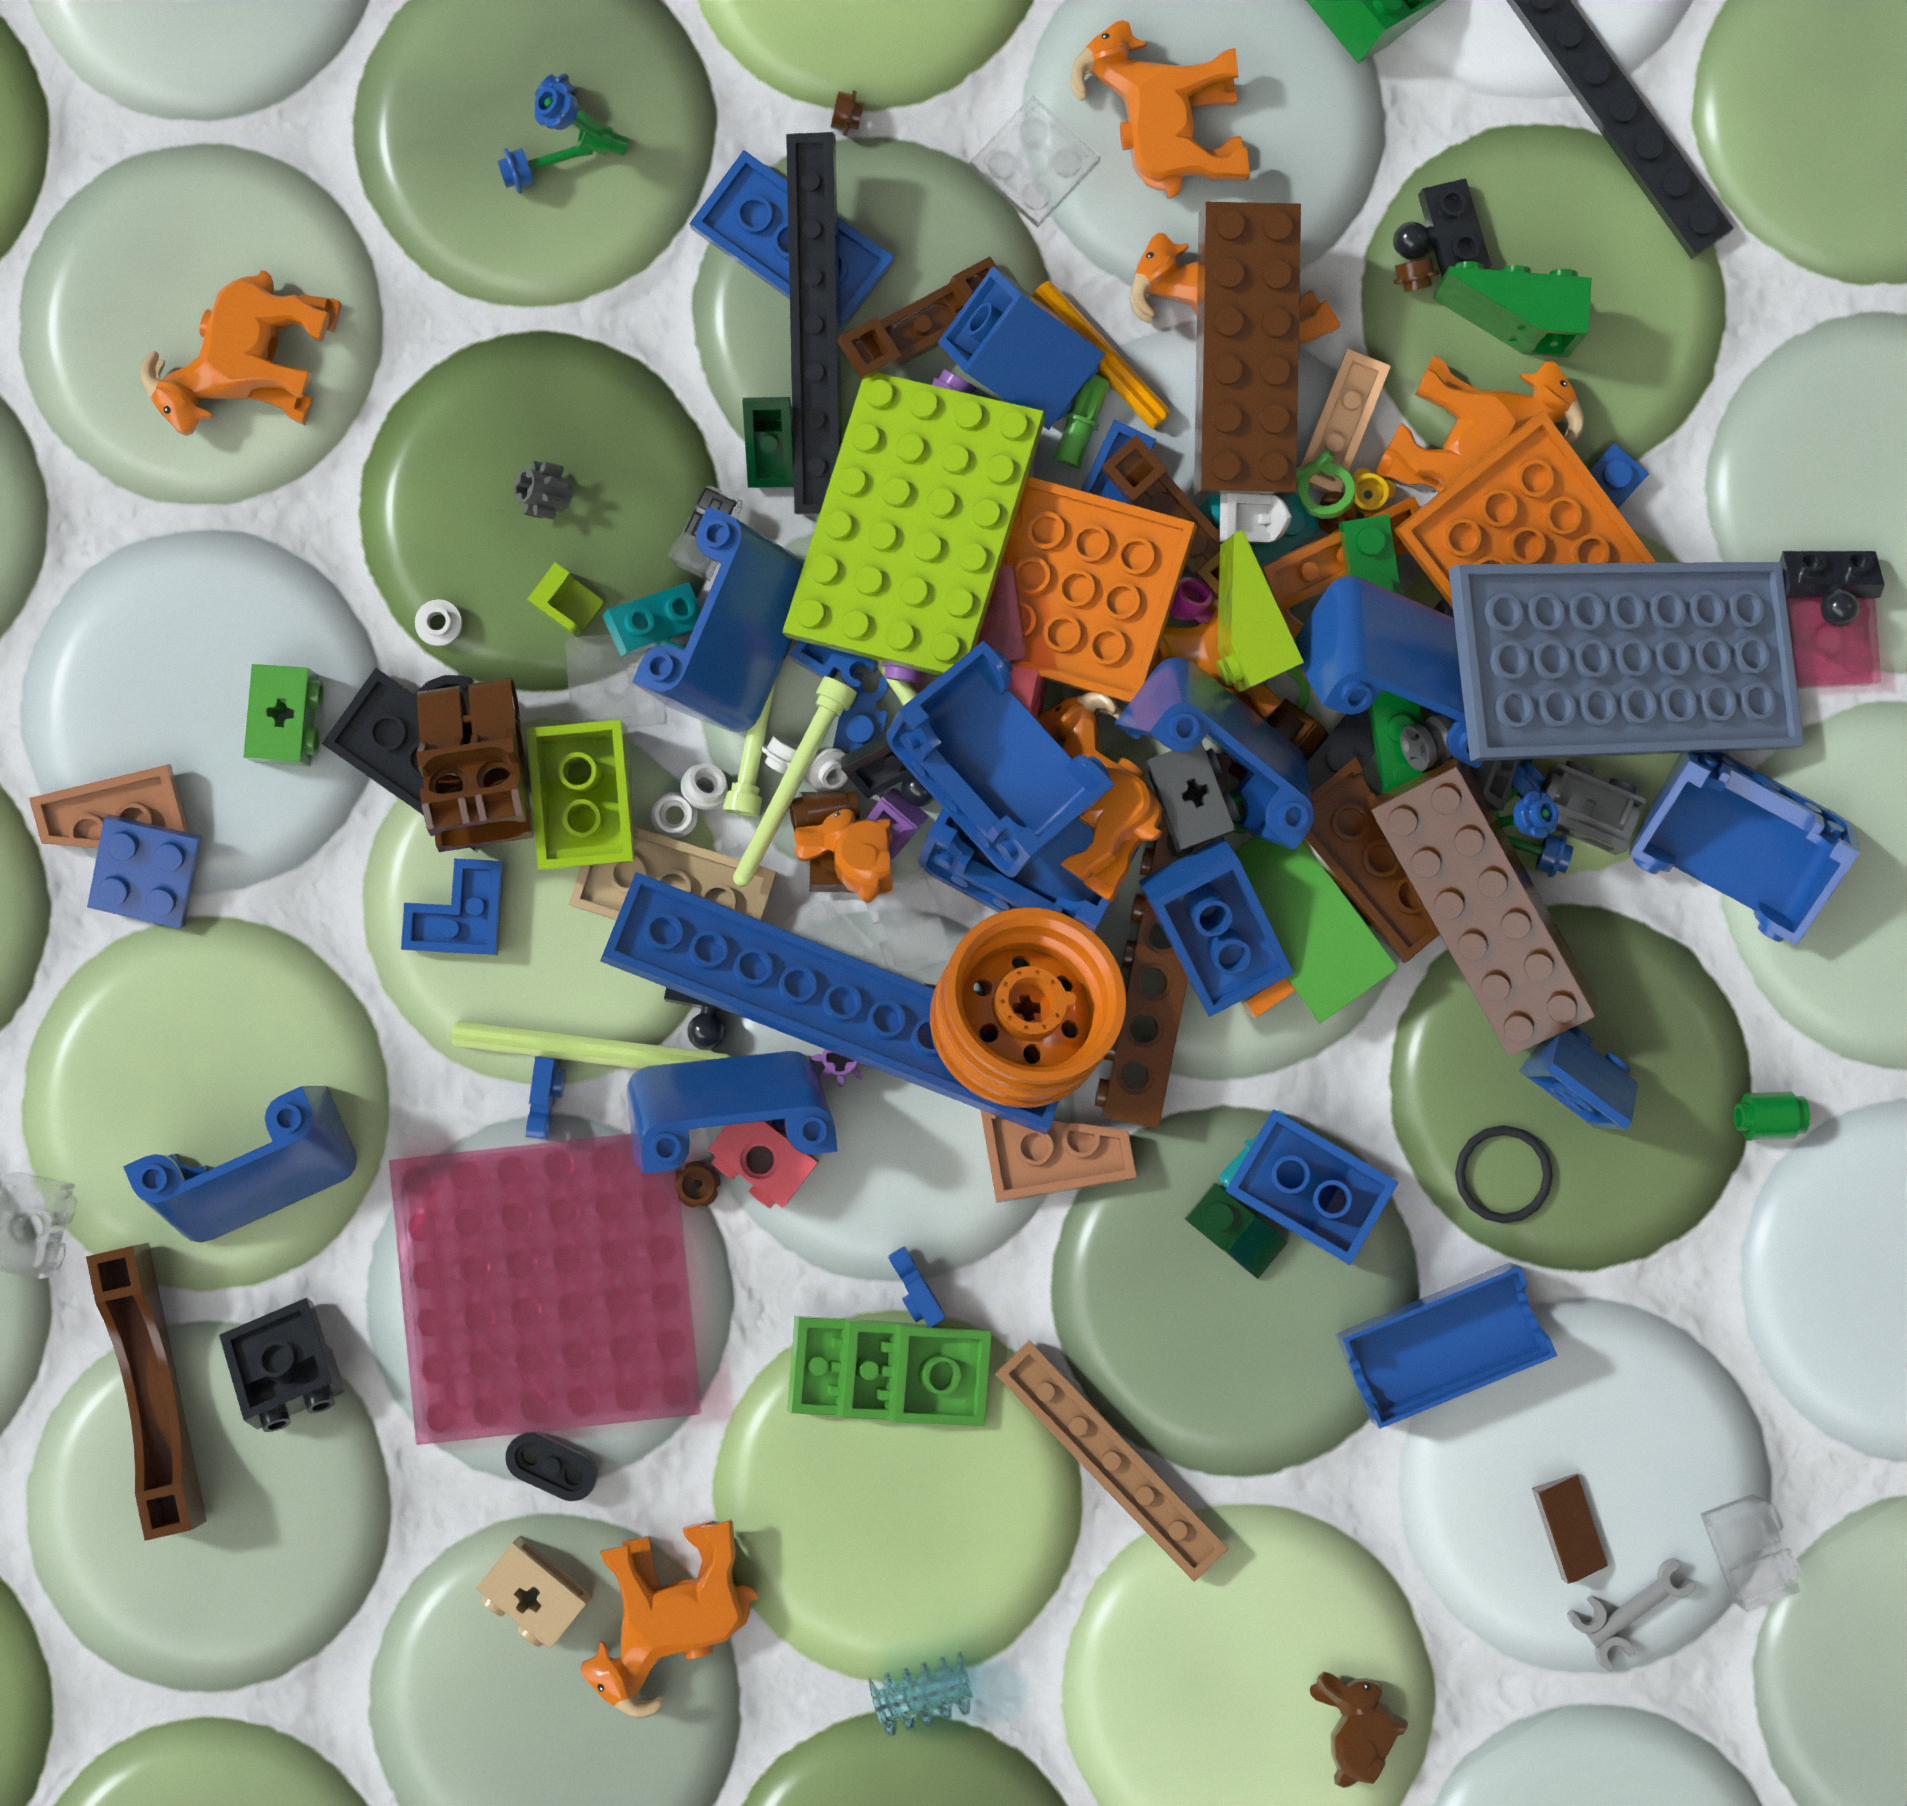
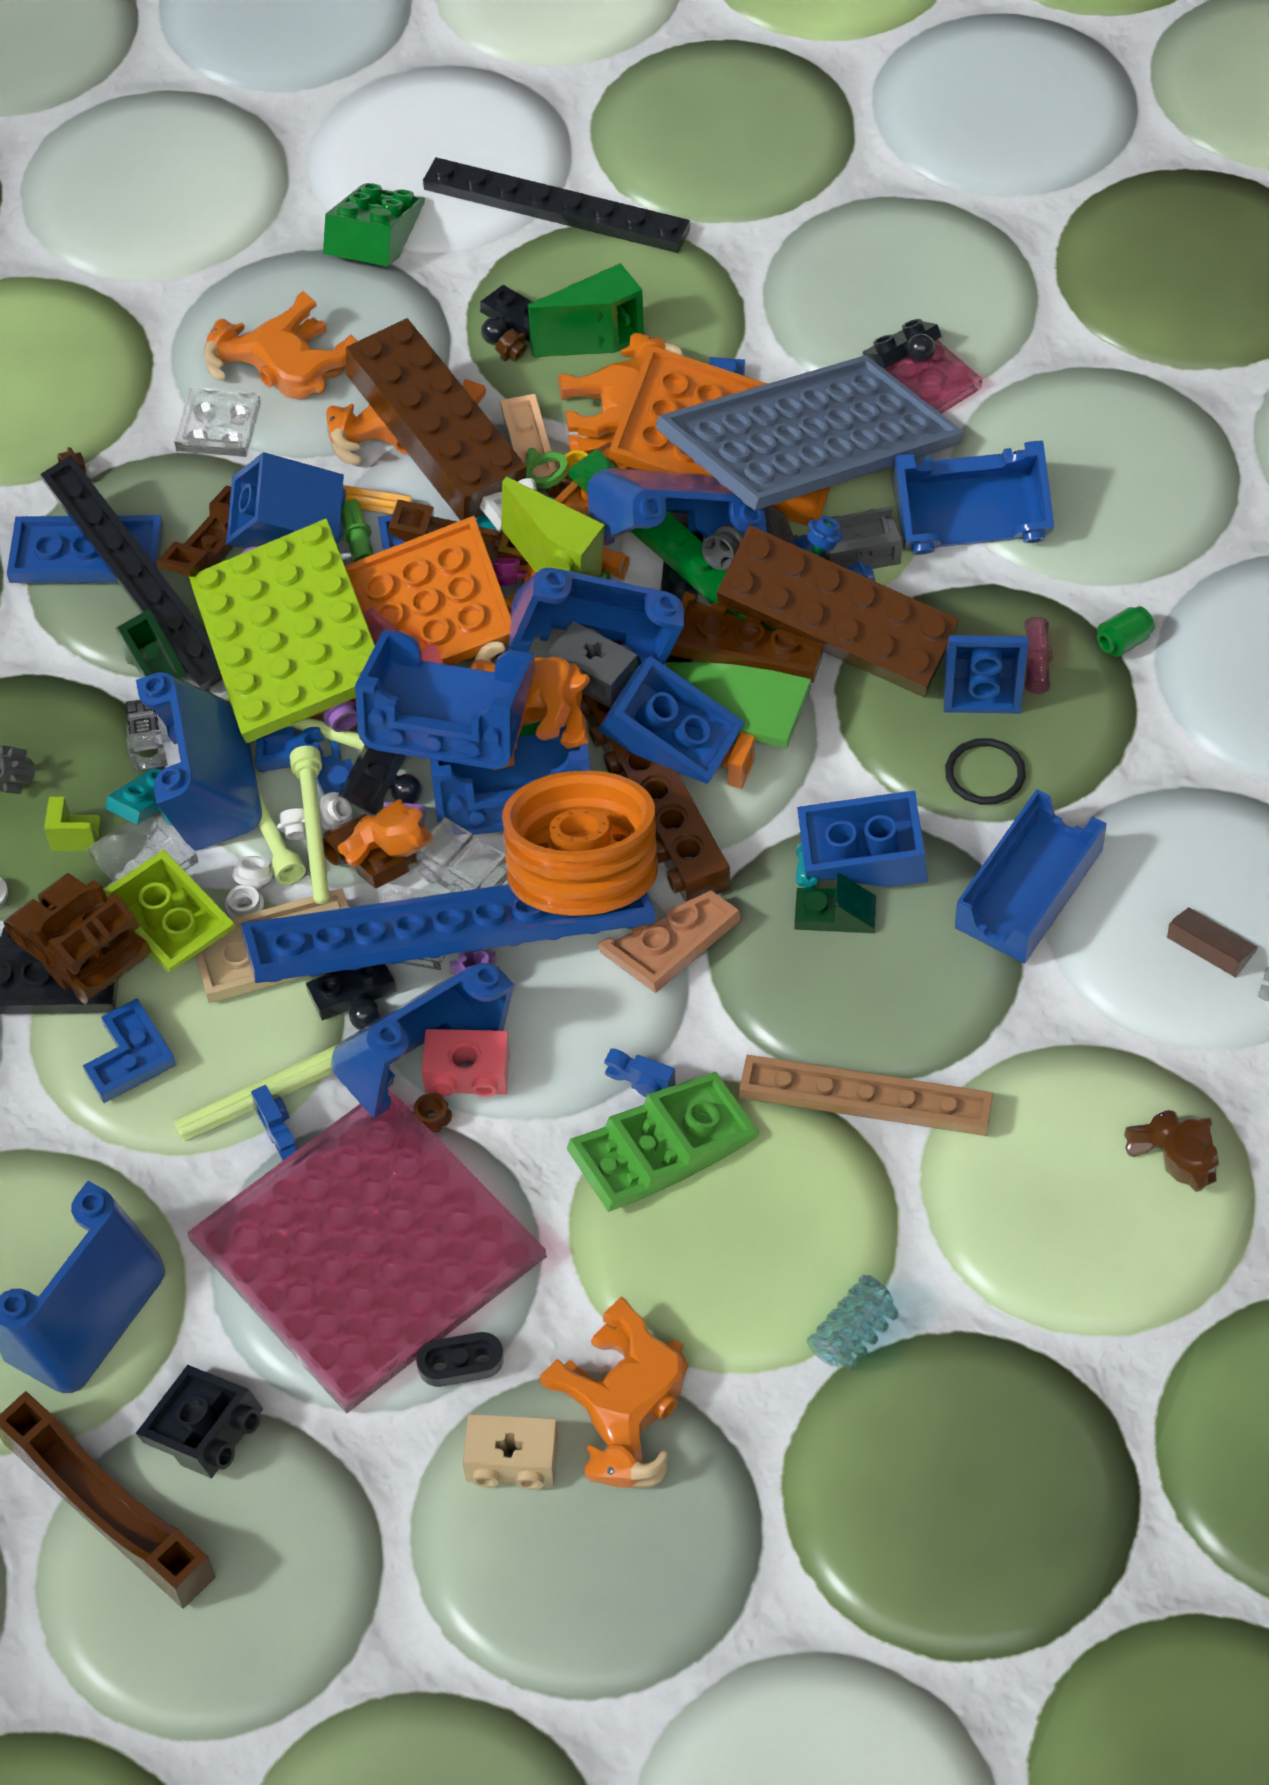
camera: 35 degrees left, 30 degrees down
none -> clear pink pin [1024,617,1053,694]

